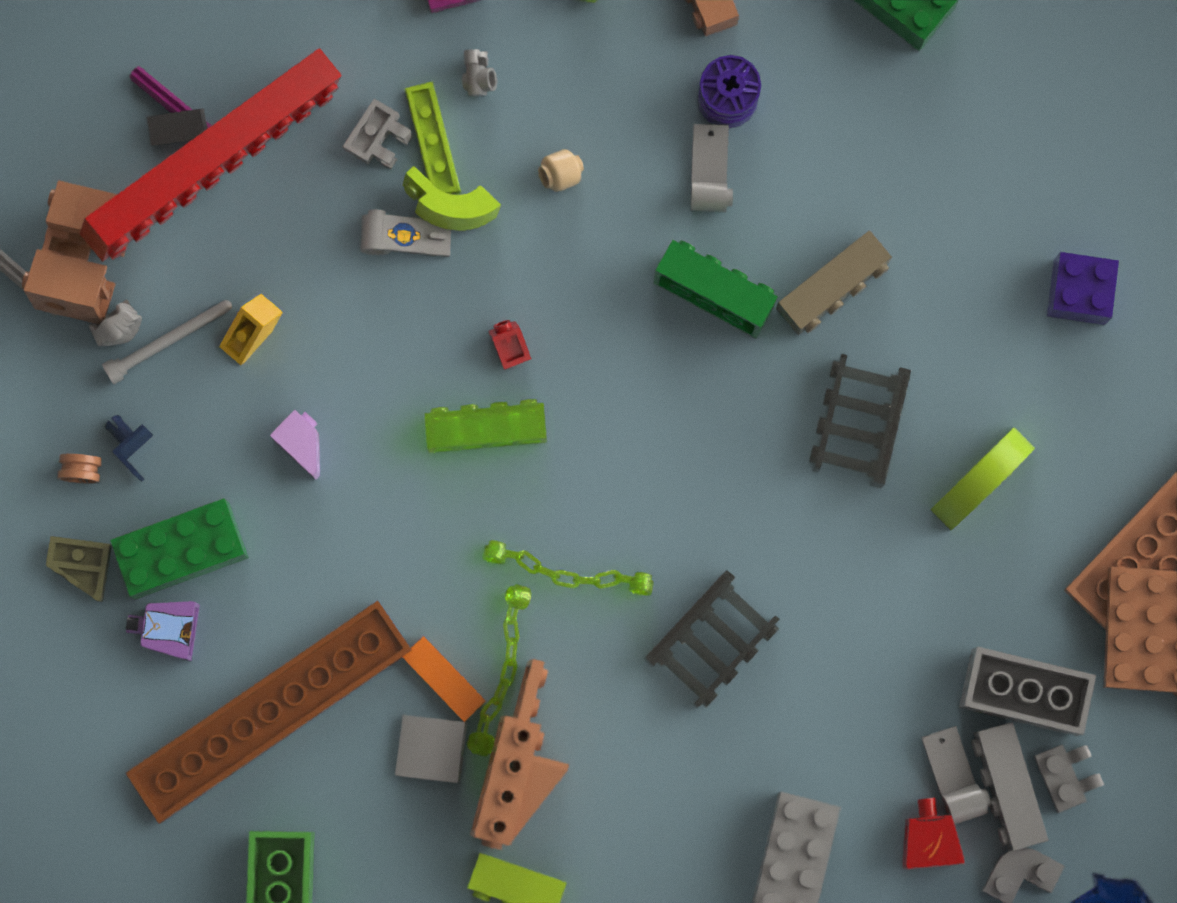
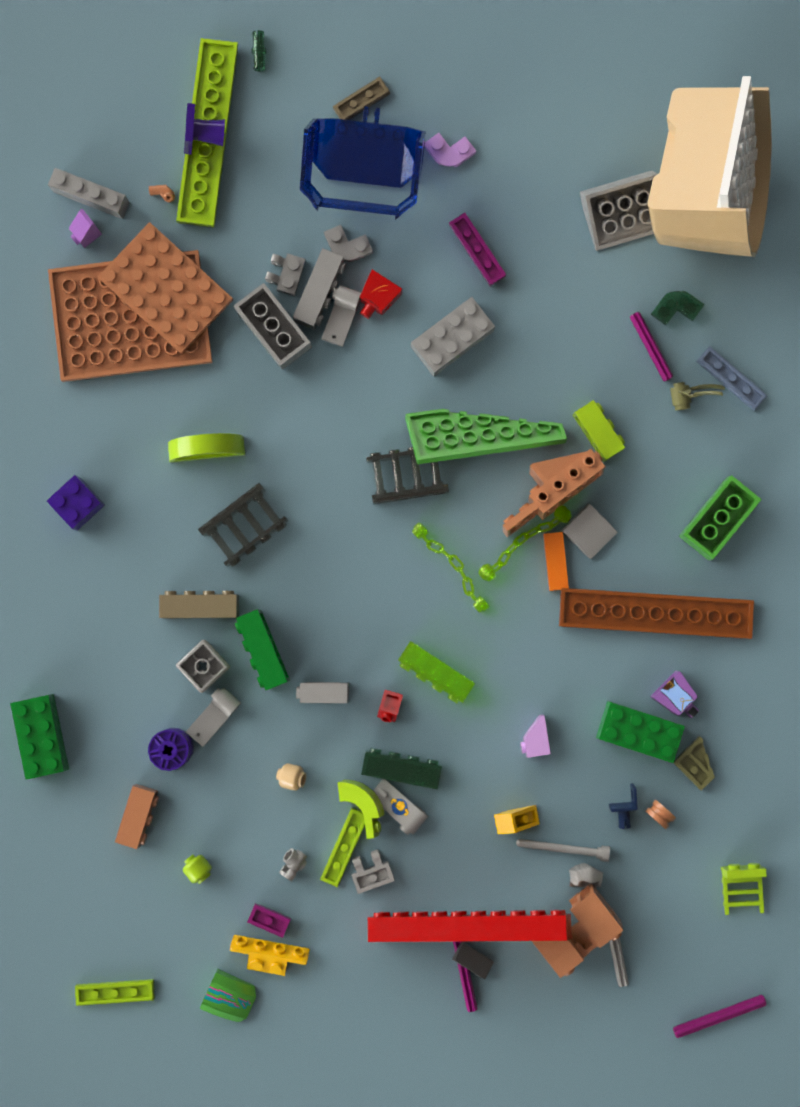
camera: 135 degrees left, 5 degrees up
none -> light grey brick [176,640,230,693]
none -> light grey window [296,682,349,703]
none -> clear green brick [361,748,442,790]
none -> bright green wing [405,409,567,464]

